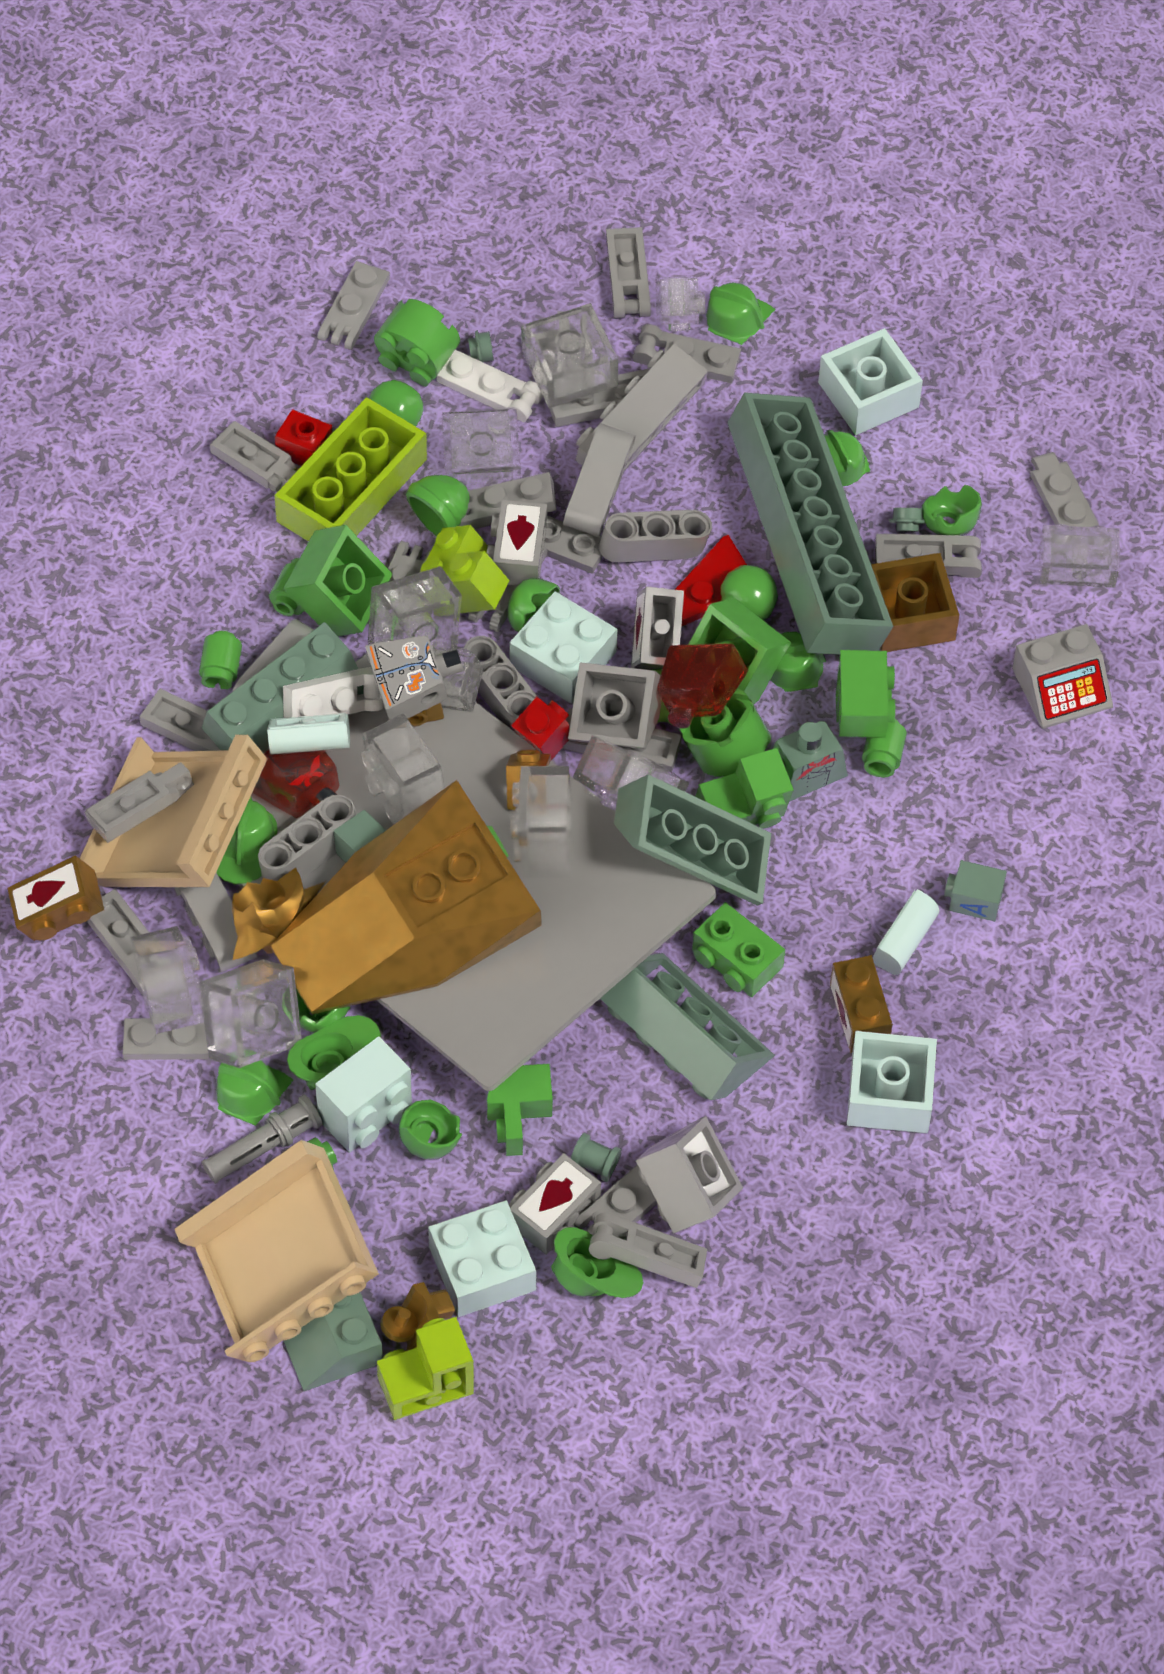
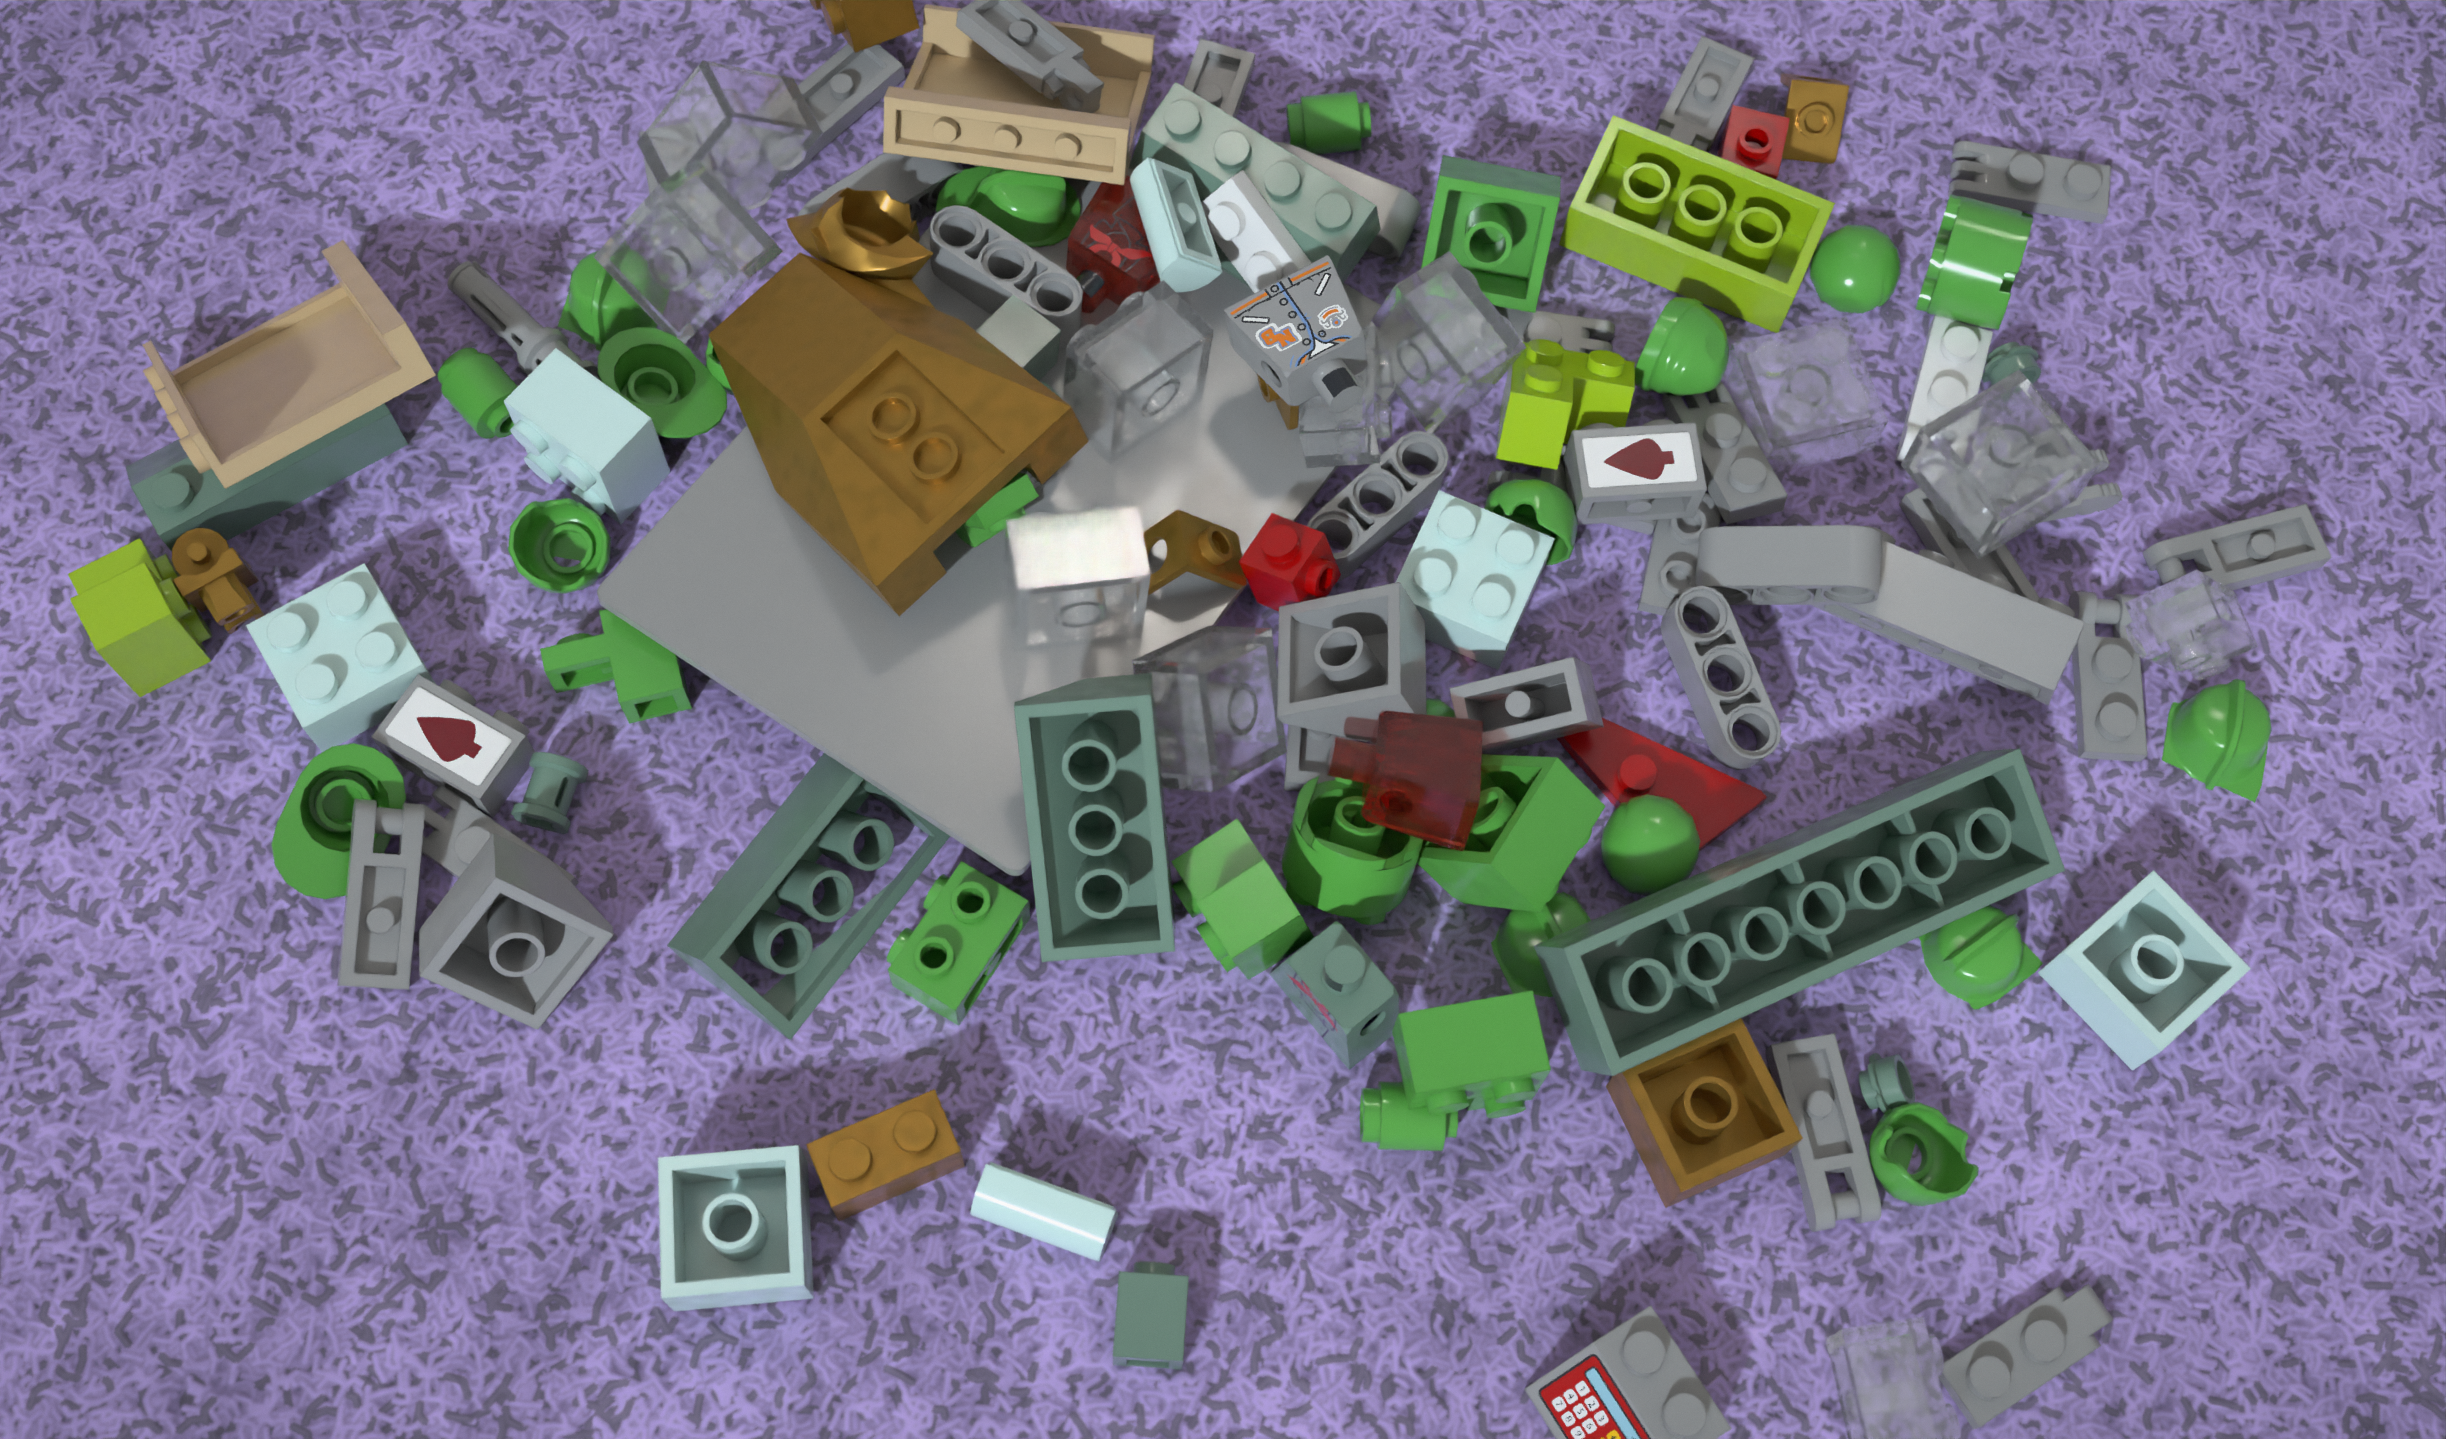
camera: 75 degrees right, 10 degrees up
none -> pearl gold bracket [1780,73,1849,164]

